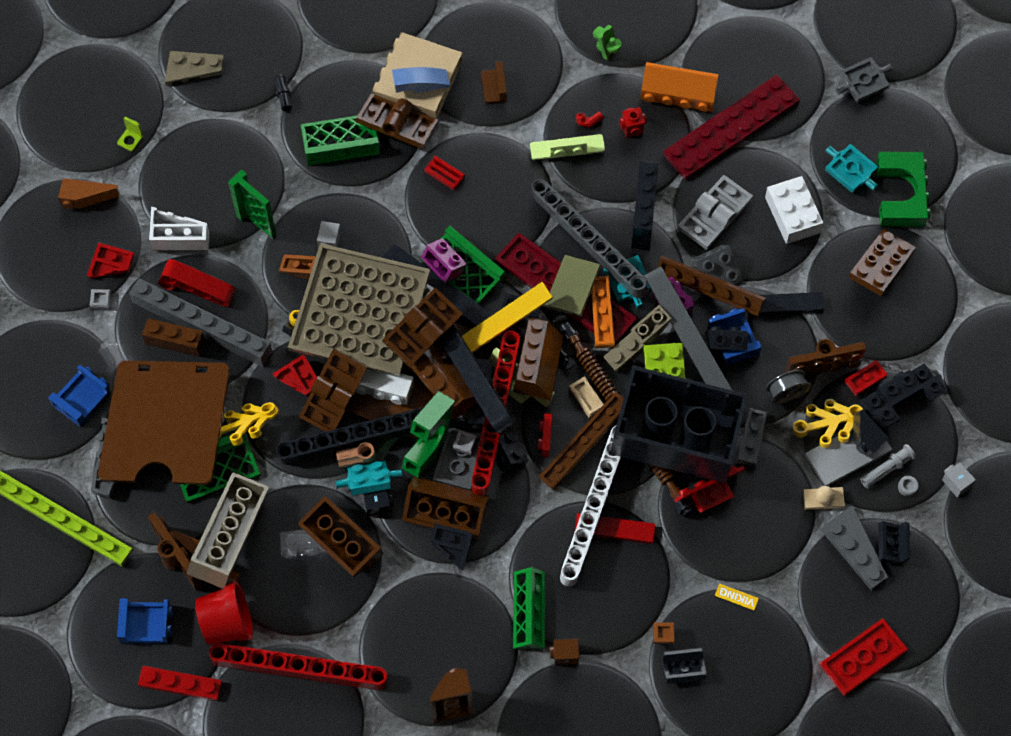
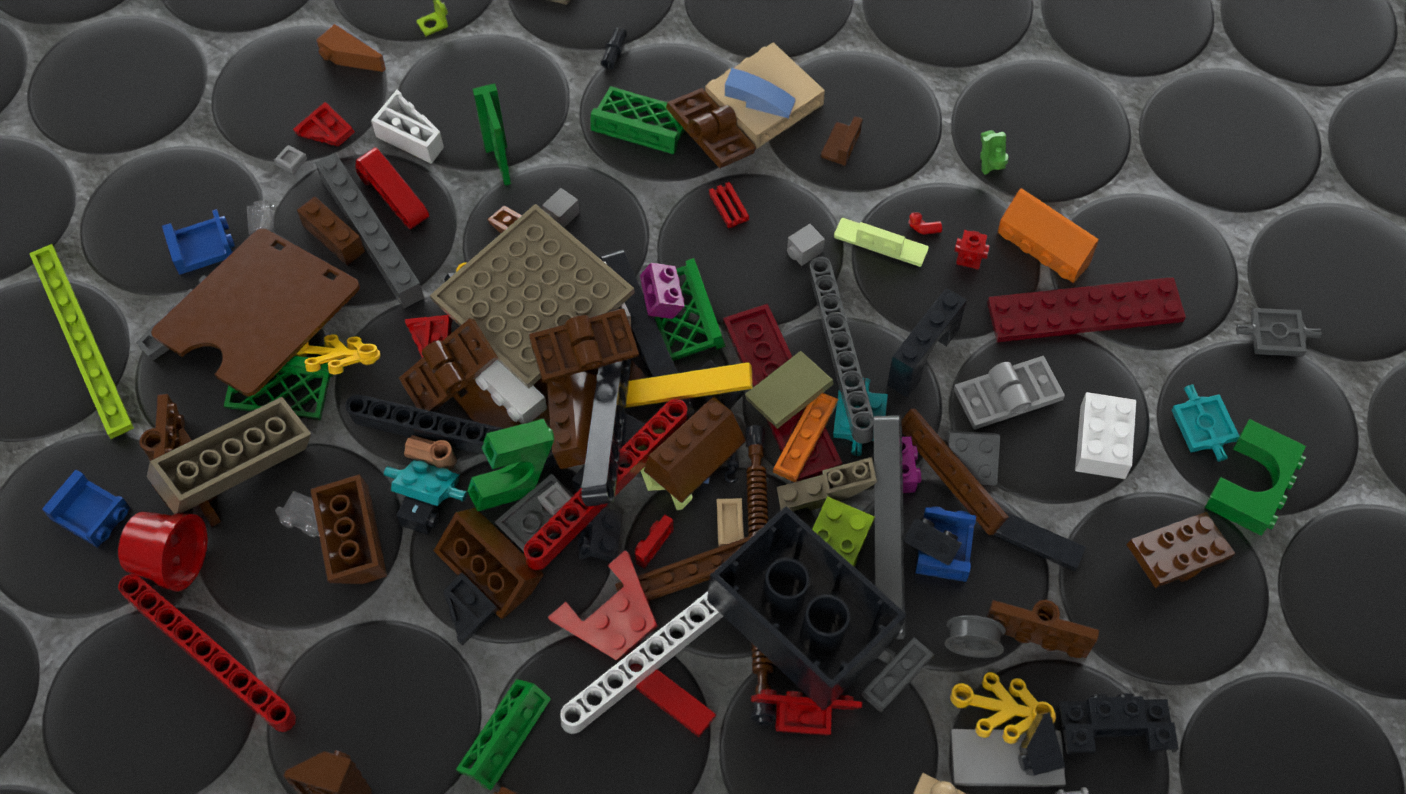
camera: 30 degrees right, 5 degrees down
red plate [138,666,222,702] -> none
red plate [845,360,888,396] -> none
none -> red wing [548,550,658,661]
none -> light grey brick [787,224,825,266]

